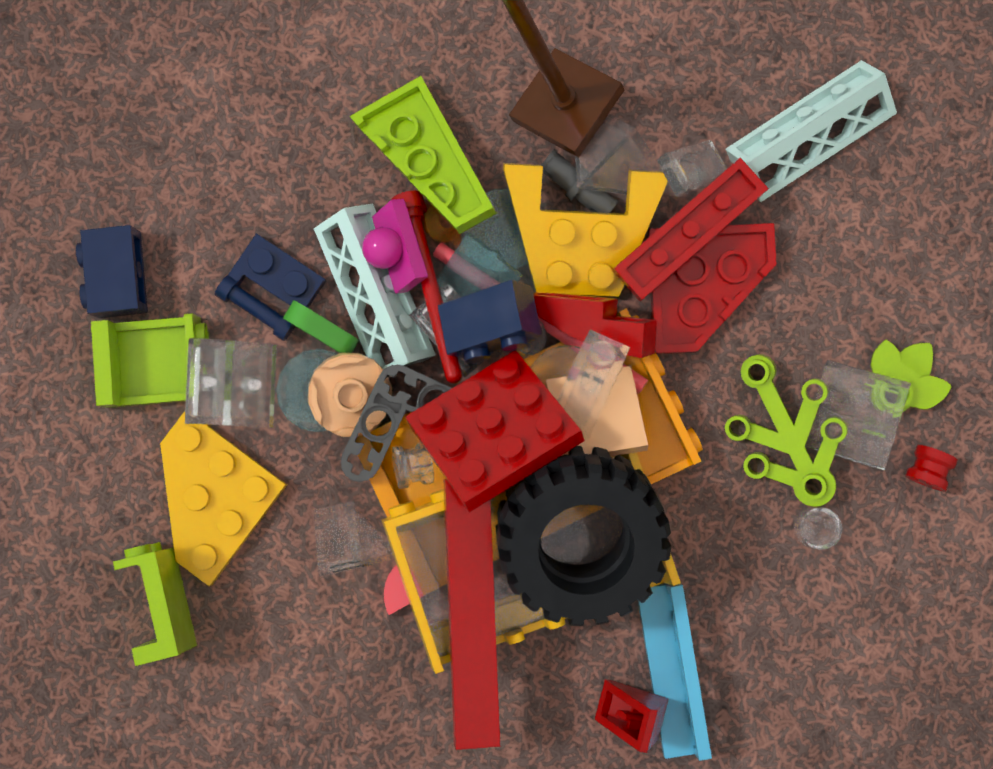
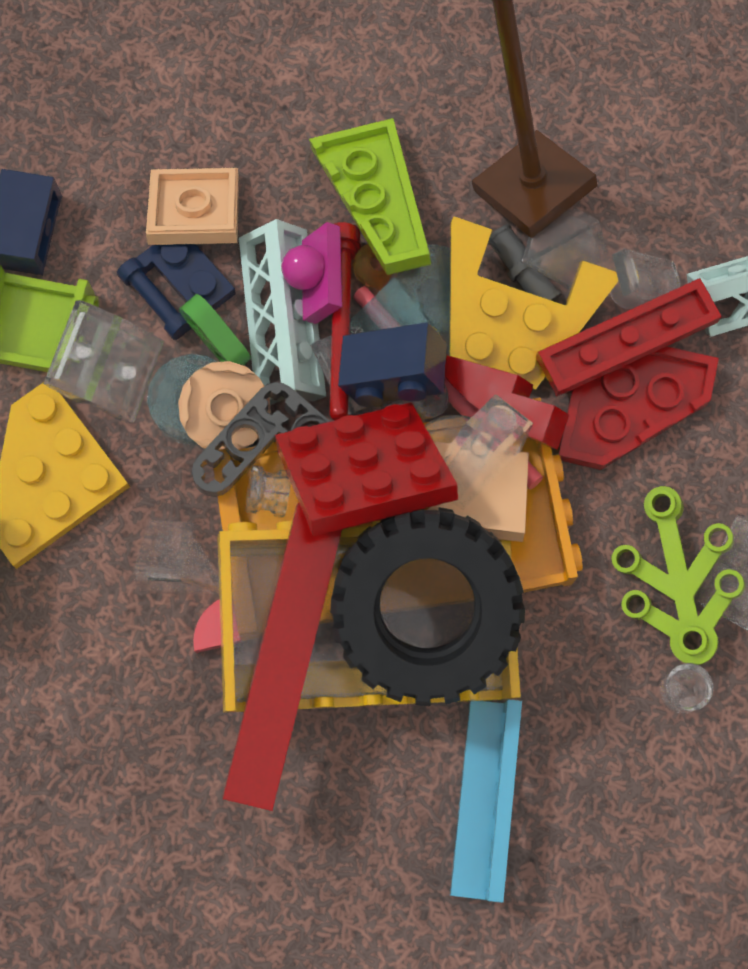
camera: 10 degrees right, 10 degrees down
red slope [595,679,669,753] -> none
none -> light nougat tile [146,168,239,245]

